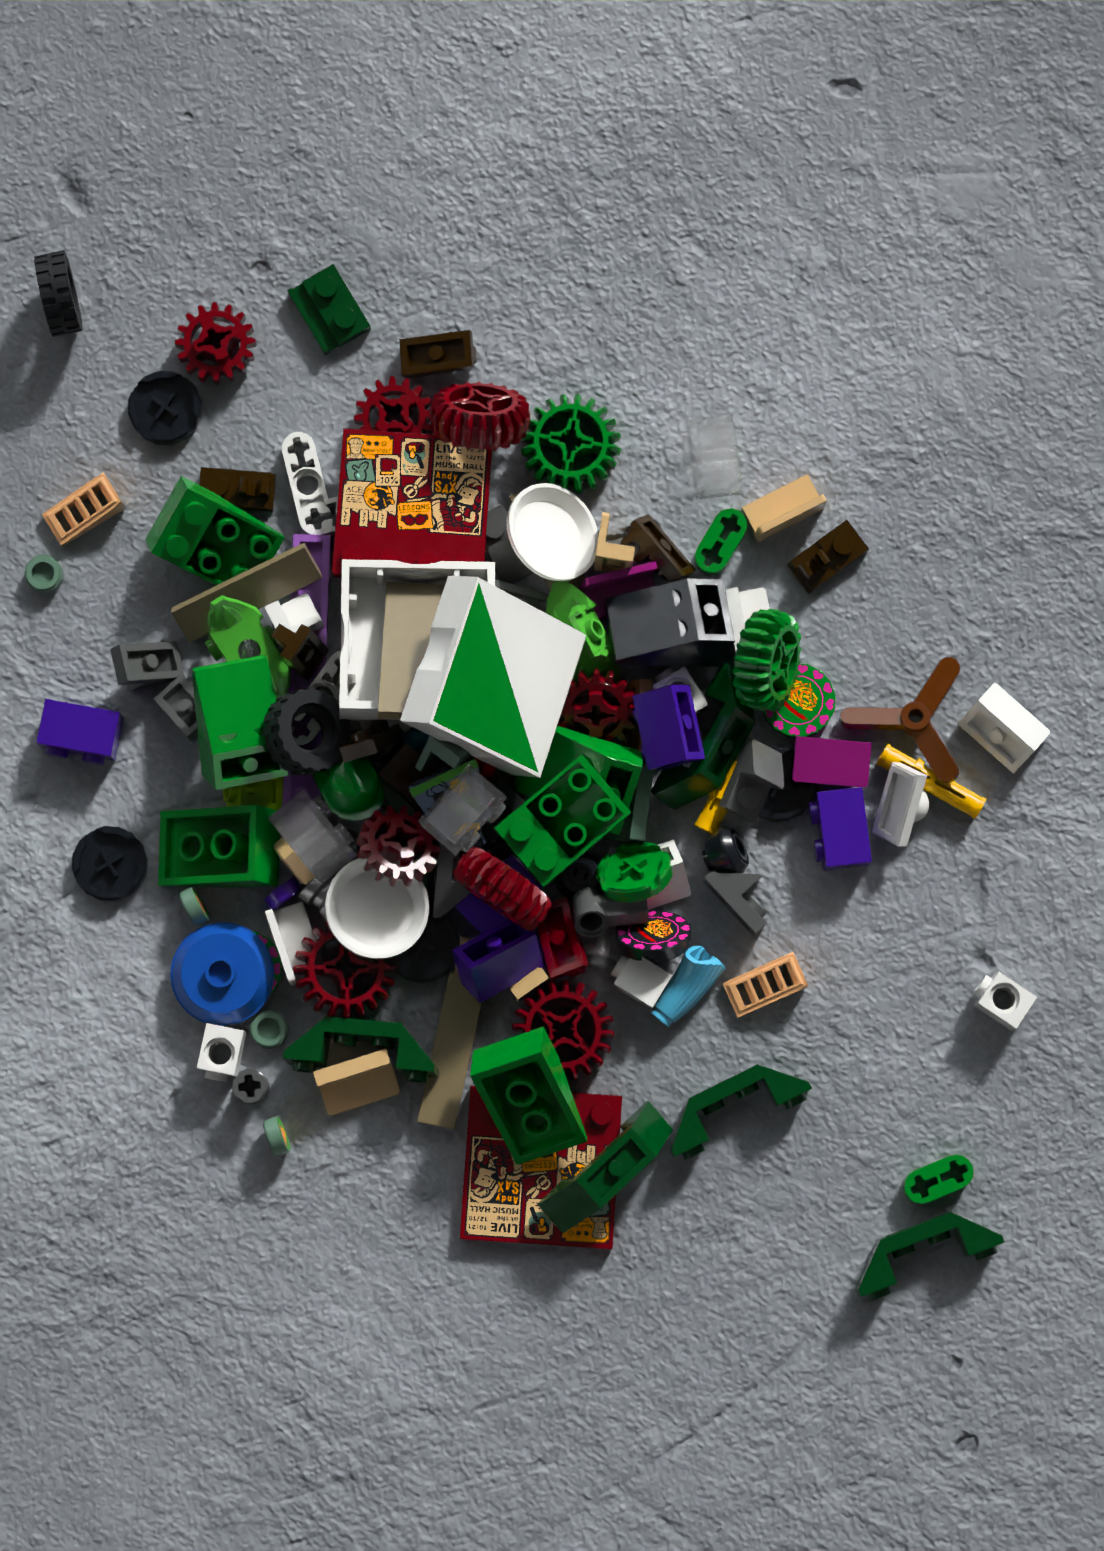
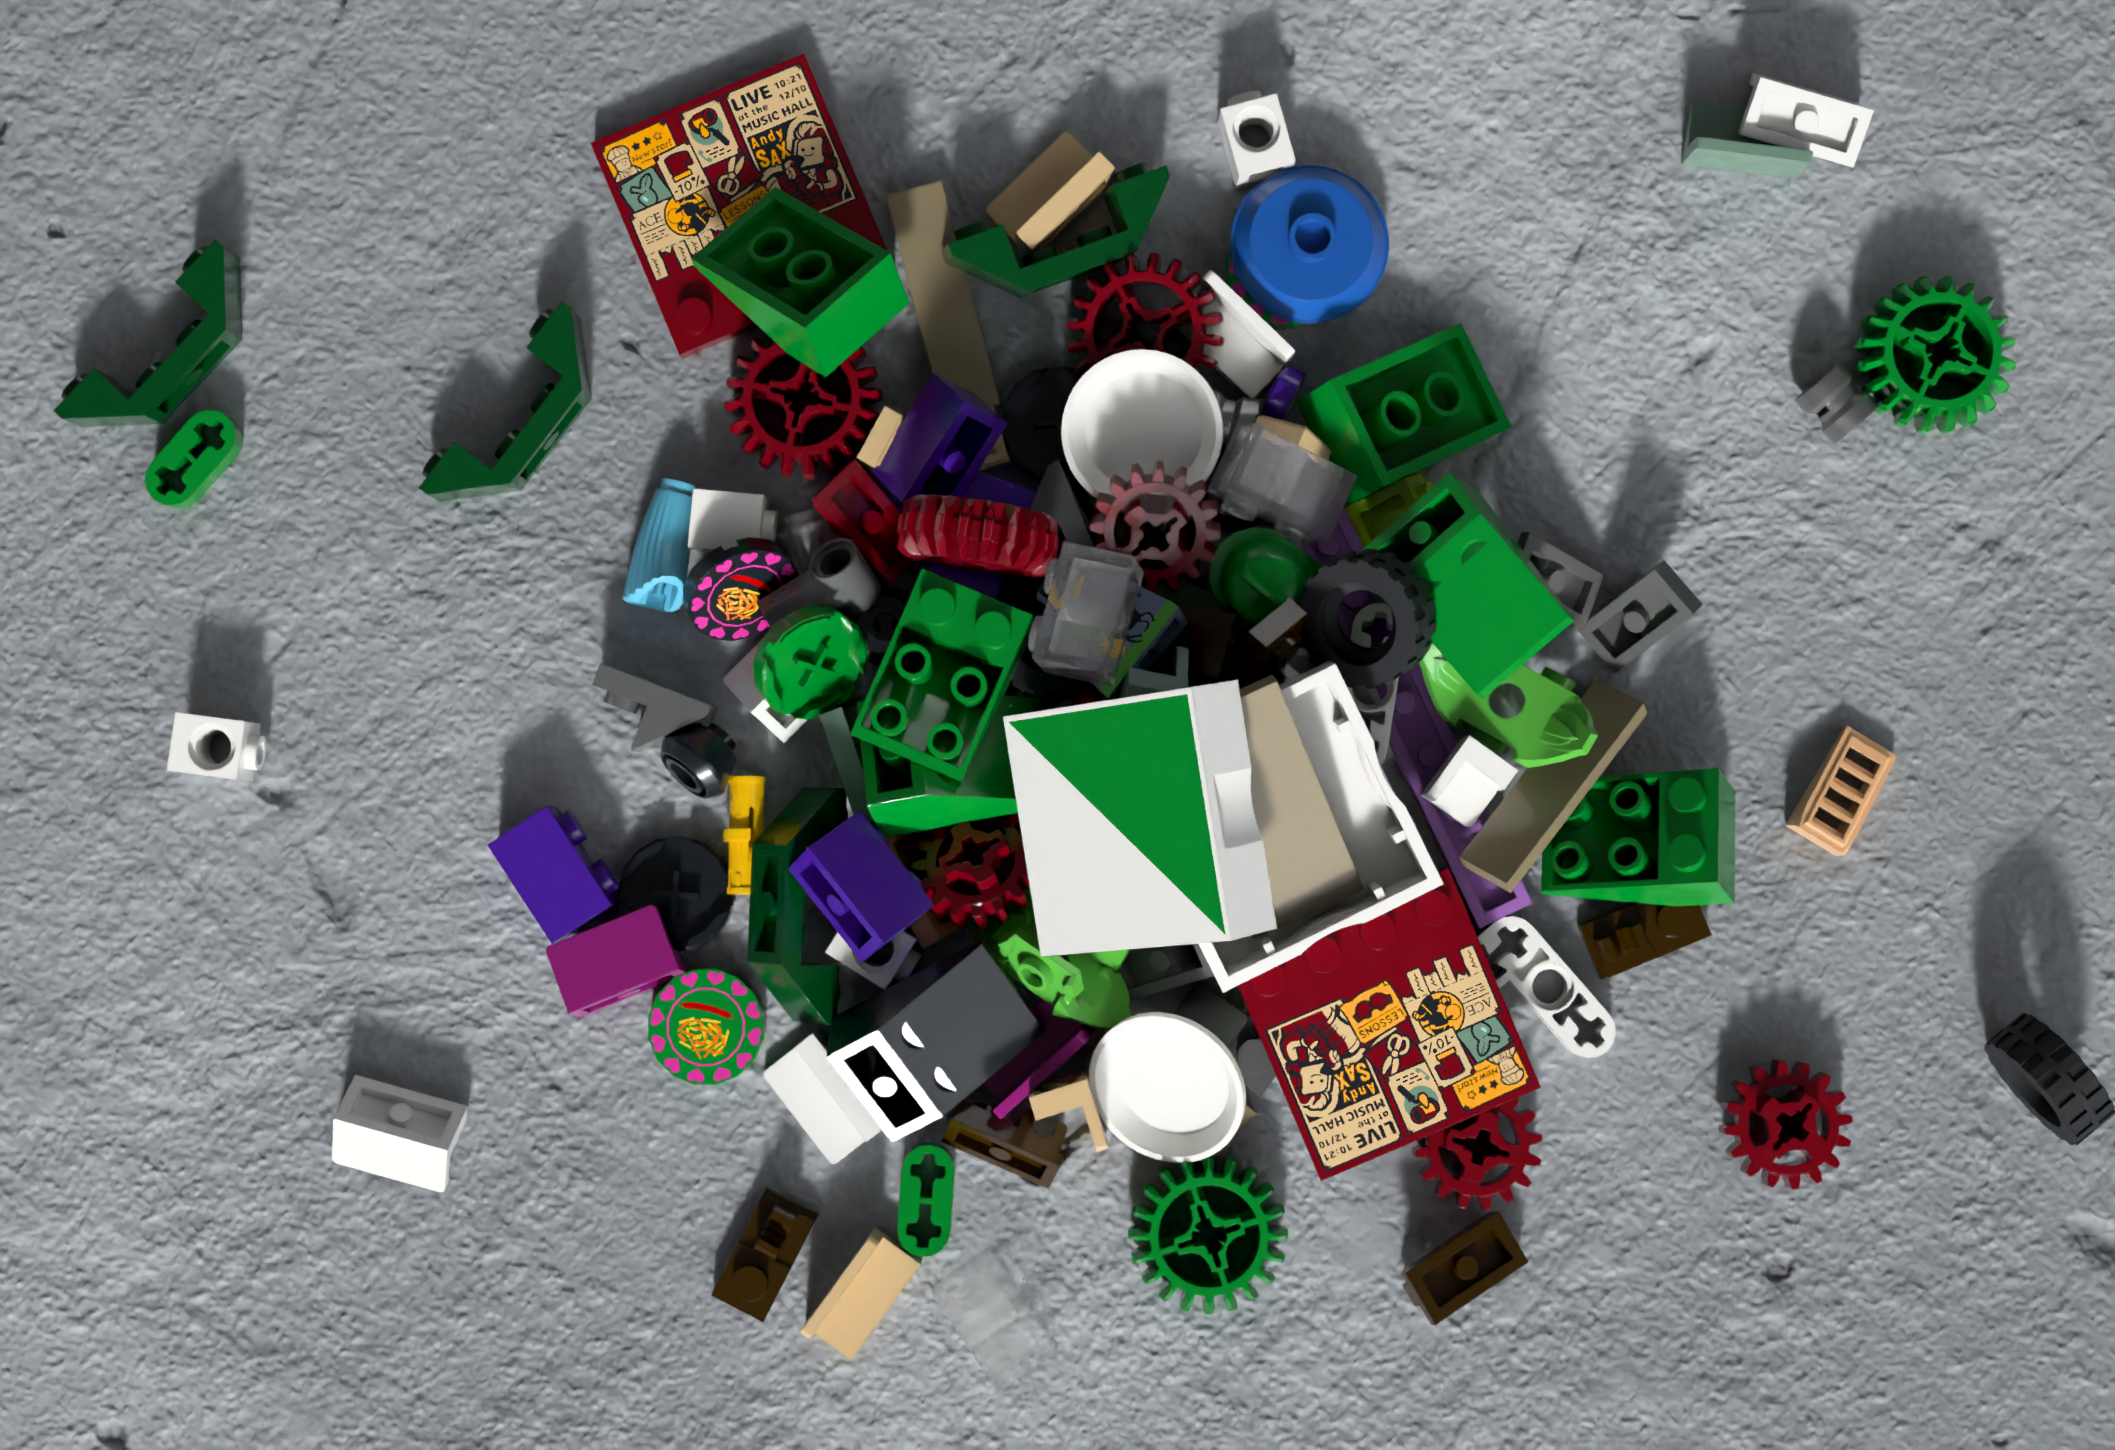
camera: 160 degrees right, 5 degrees up
sand green tile [24,555,64,594] -> none
dark purple brick [36,699,124,765] -> none
black tile [72,826,148,902] -> none
black tile [128,371,202,445] -> none
sand green tile [179,886,210,926] -> none
dark grey bush [232,1069,269,1105] -> none
sand green tile [250,1010,289,1049] -> none
sand green tile [263,1116,291,1156] -> none
dark brown plate [271,624,329,681] -> none
dark green plate [287,264,371,356] -> none
dark red gear [429,381,530,451] -> none
dark green slope [537,1101,673,1233] -> none
dark grey slope [719,738,784,823] -> none
light nougat slope [722,952,808,1018] -> none
green gear [732,609,802,711] -> none
reddish brown piece [840,657,960,783] -> none
white tile [872,762,929,846] -> none
yellow pin [876,743,986,819] -> none

